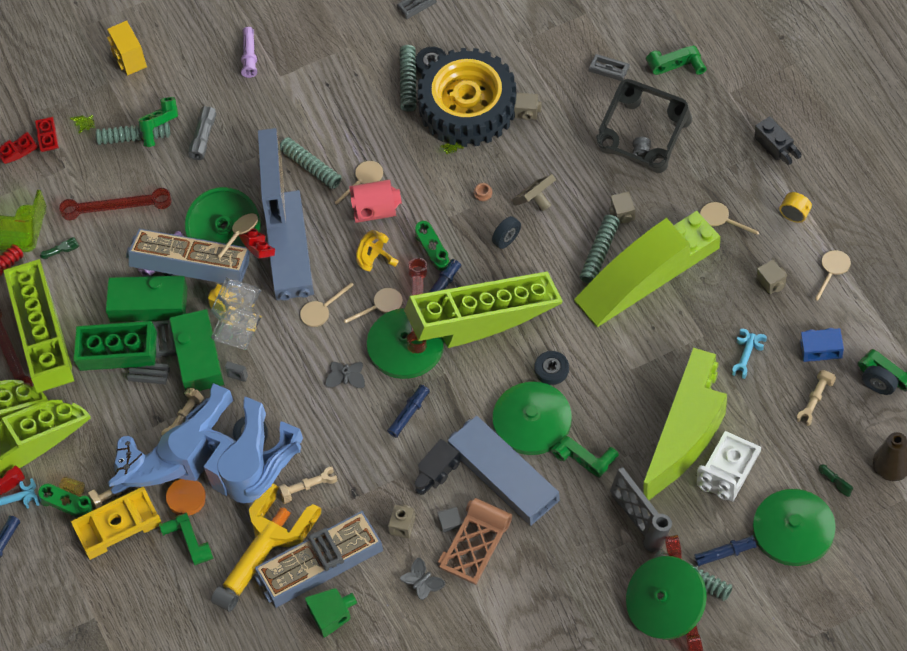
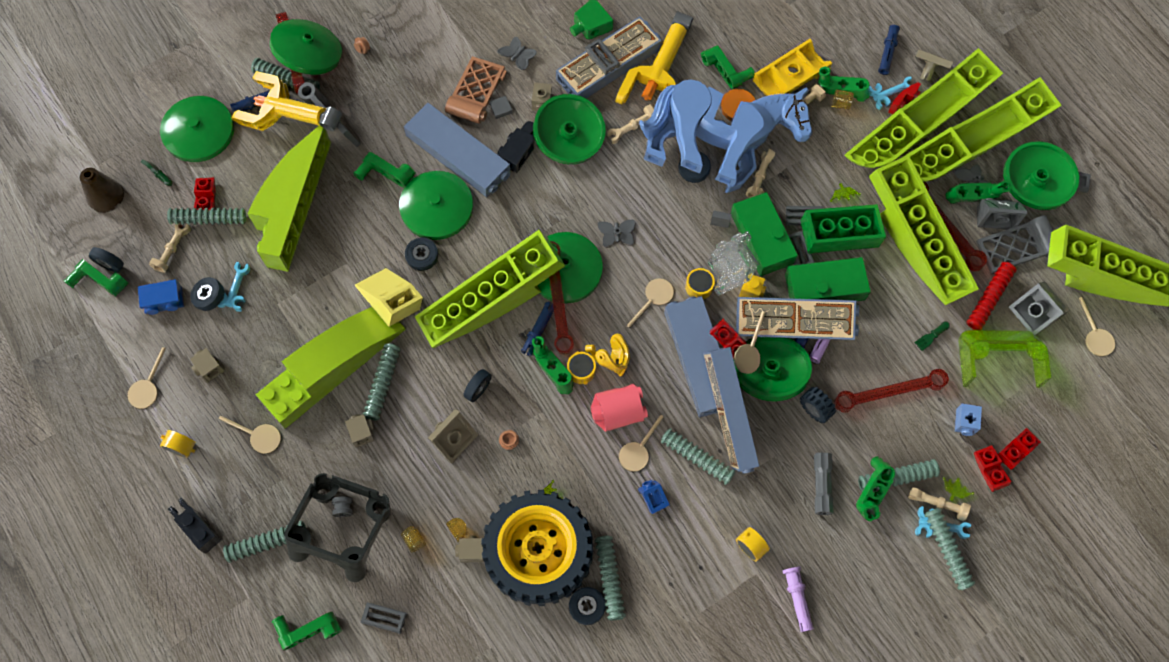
camera: 165 degrees right, 10 degrees up
yellow brick [107,21,147,76] -> none
tan piece [344,288,403,323] -> none
dark blue pin [387,384,430,438] -> none
white bracket [697,431,761,502] -> none
none -> sand green piece [167,208,246,225]
none -> black bush [190,277,224,311]
none -> red slope [194,177,215,210]
none -> sand green piece [223,520,306,563]
none -> yellow piece [231,71,342,131]
none -> nougat plate [354,37,370,54]
none -> light yellow slope [355,268,423,327]
none -> clear yellow brick [400,526,426,553]
none -> clear yellow brick [446,518,468,542]
none -> green dish [533,94,606,165]
none -> piece [567,351,596,385]
none -> blue bracket [638,480,669,514]
none -> piece [685,268,715,300]
none -> yellow piece [736,527,770,562]
none -> black wheel [800,387,837,424]
none -> clear neon green piece [830,183,861,202]
none -> tan piece [908,488,971,522]
none -> medium azure bar [915,506,971,539]
none -> sand green piece [924,508,975,590]
none -> medium blue brick [955,404,982,436]

